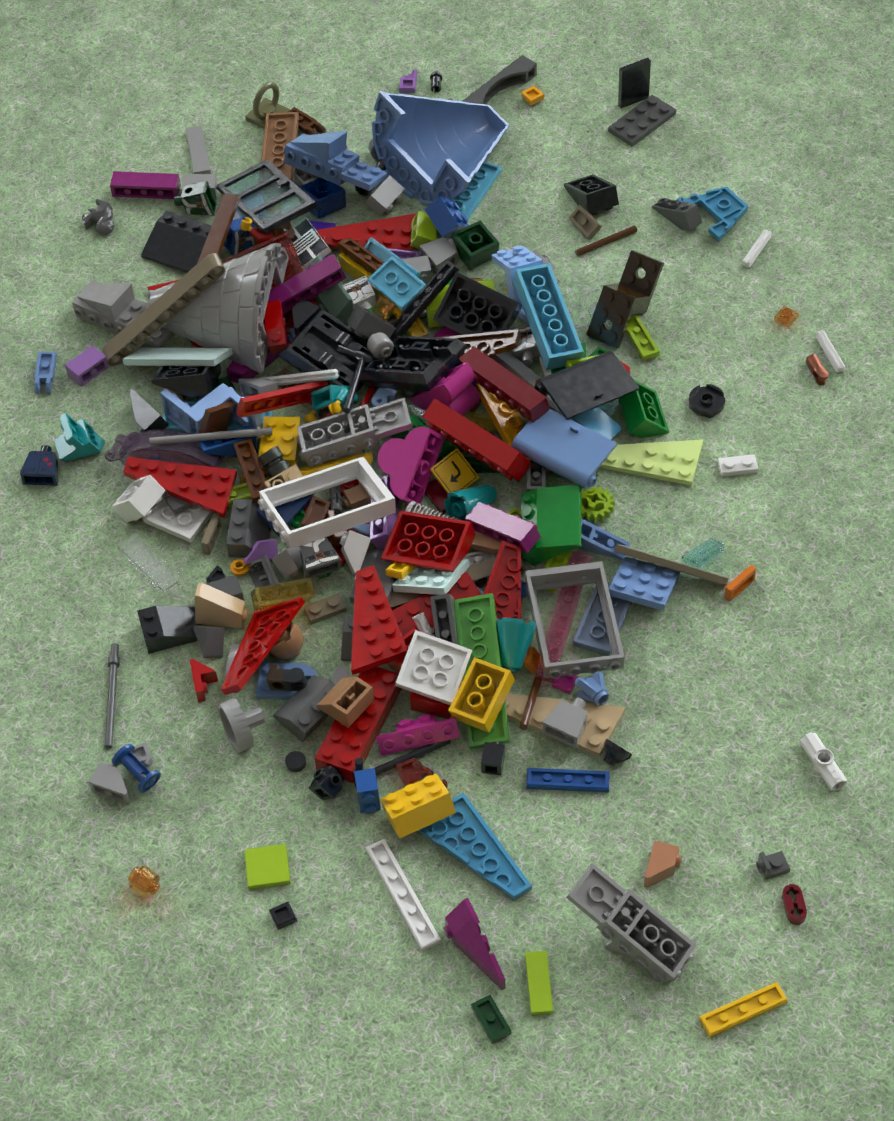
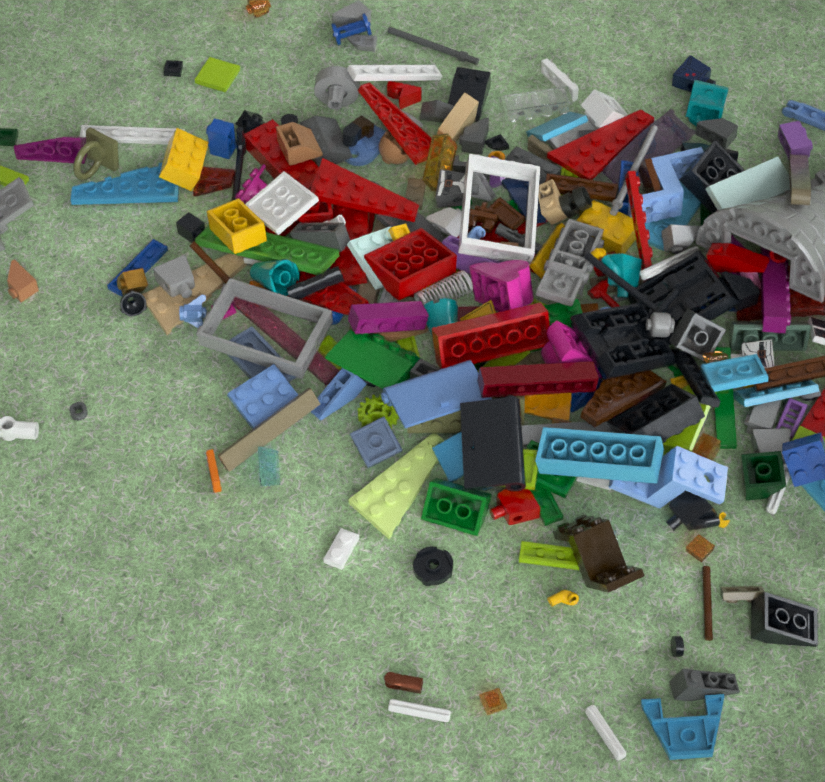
camera: 120 degrees right, 0 degrees up
none -> dark grey bush [69,402,88,421]
none -> olive tile [73,127,119,180]
none -> pearl gold brick [117,268,148,295]
none -> black axle [286,266,344,300]
none -> white tile [347,65,442,81]
none -> sand blue tile [350,416,402,468]
none -> medium azure tile [526,112,588,142]
none -> white plate [541,58,579,102]
none -> yellow arm [547,590,579,607]
none -> black tile [671,636,684,657]
none -> clear orange plate [686,534,715,563]
none -> dark grey slope [695,118,738,149]

